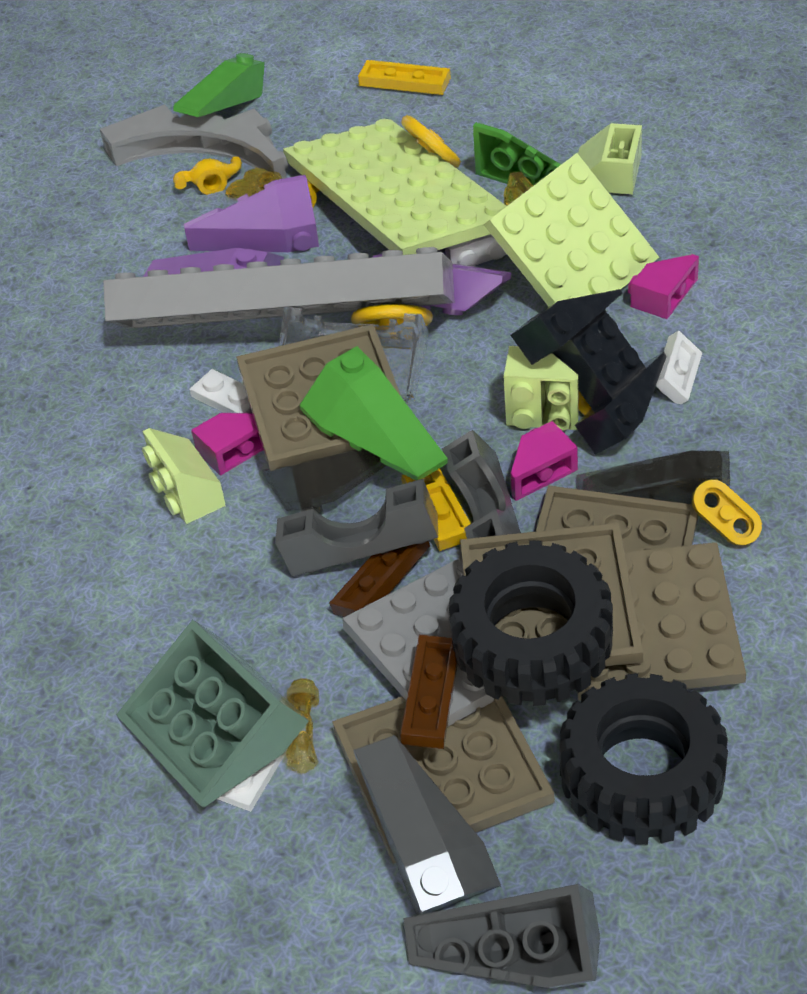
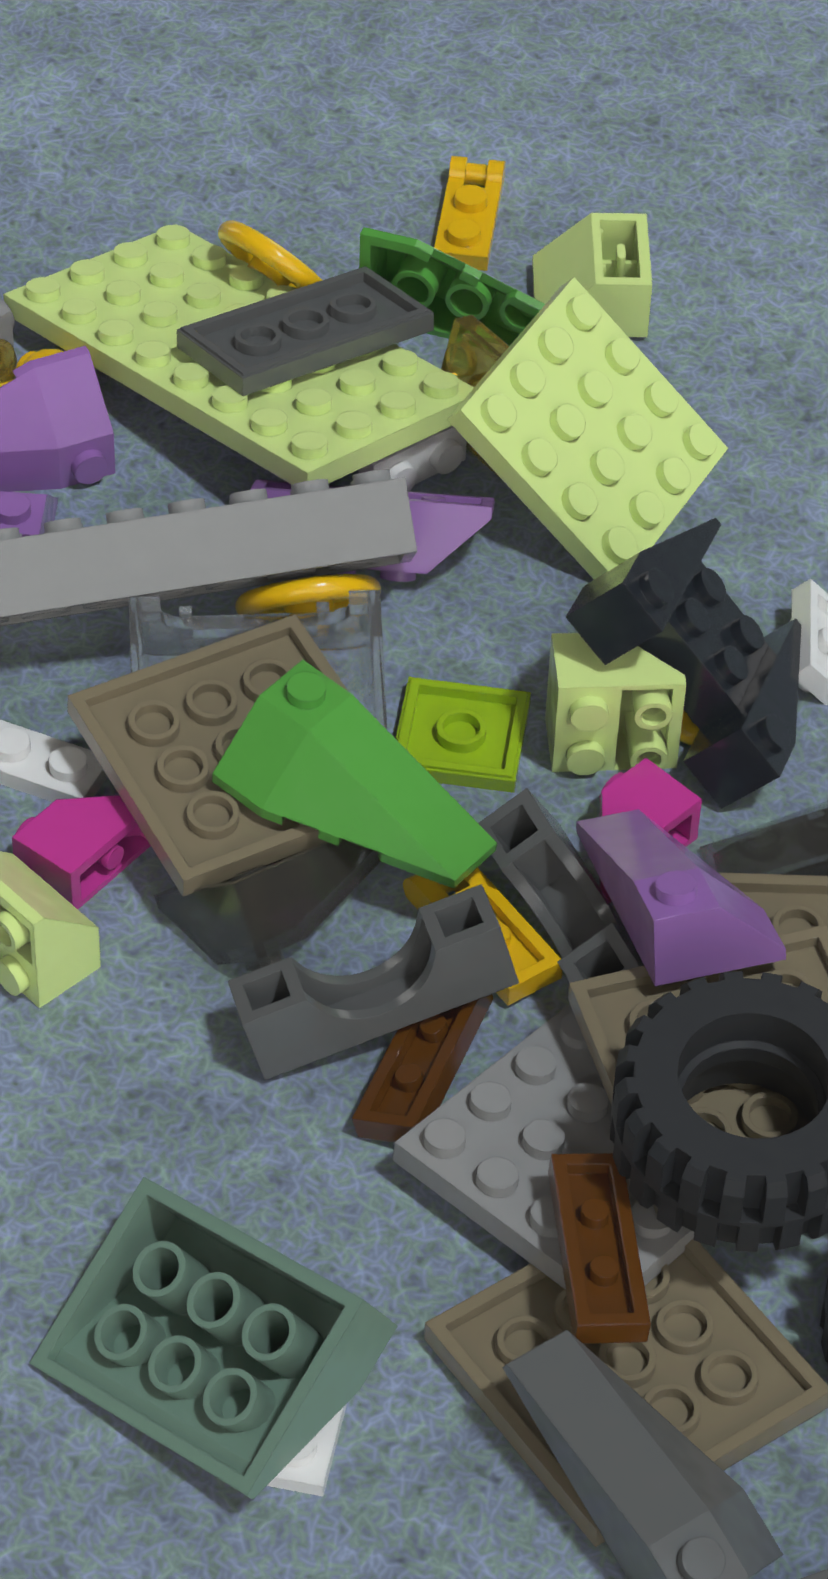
camera: 20 degrees left, 0 degrees up
clear yellow piece [286,678,319,774] -> none
yellow plate [358,60,451,95] -> none
dark pink slope [628,254,699,319] -> none
none -> dark grey tile [177,266,434,396]
none -> lime tile [396,677,531,793]
none -> yellow plate [434,156,506,271]
none -> medium lavender wedge [576,809,786,986]

